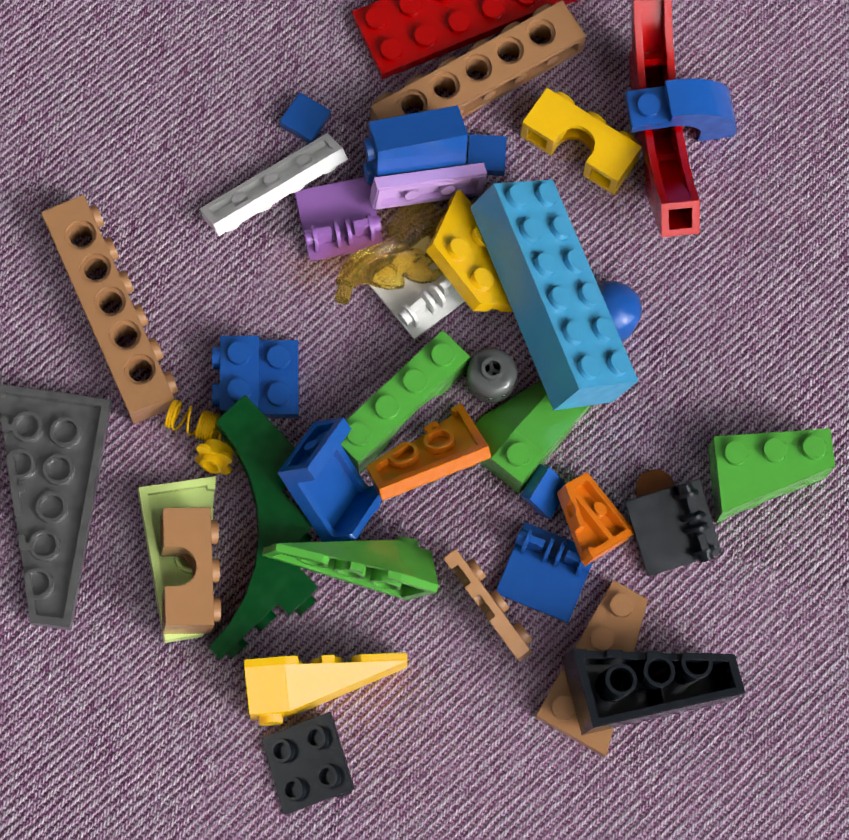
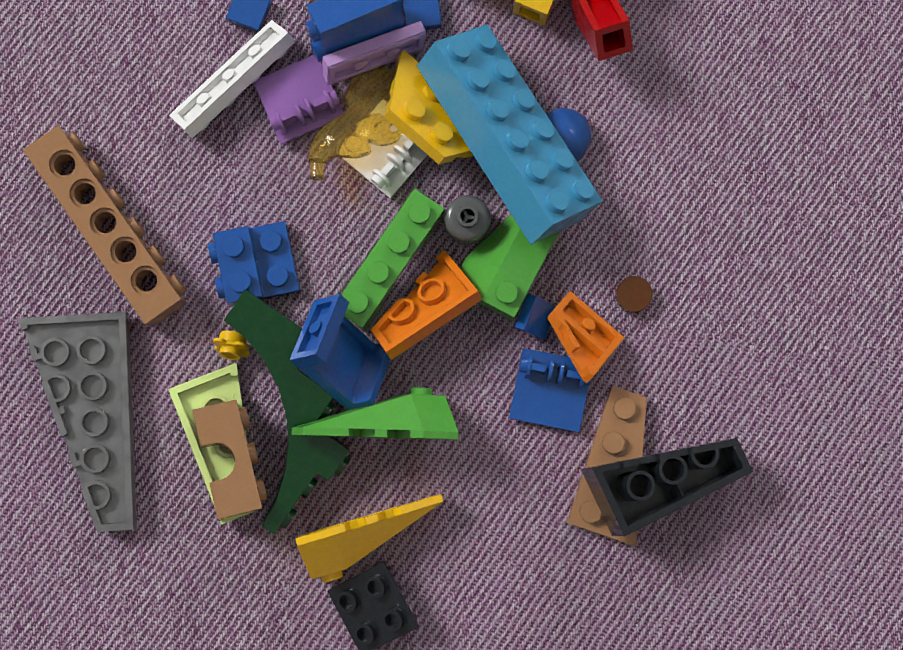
camera: 10 degrees left, 10 degrees up
yellow piece [164,399,228,444] -> none
medium nougat wing [443,549,533,662] -> none
black hinge [625,479,722,577] -> none
bright green wedge [708,428,835,523] -> none

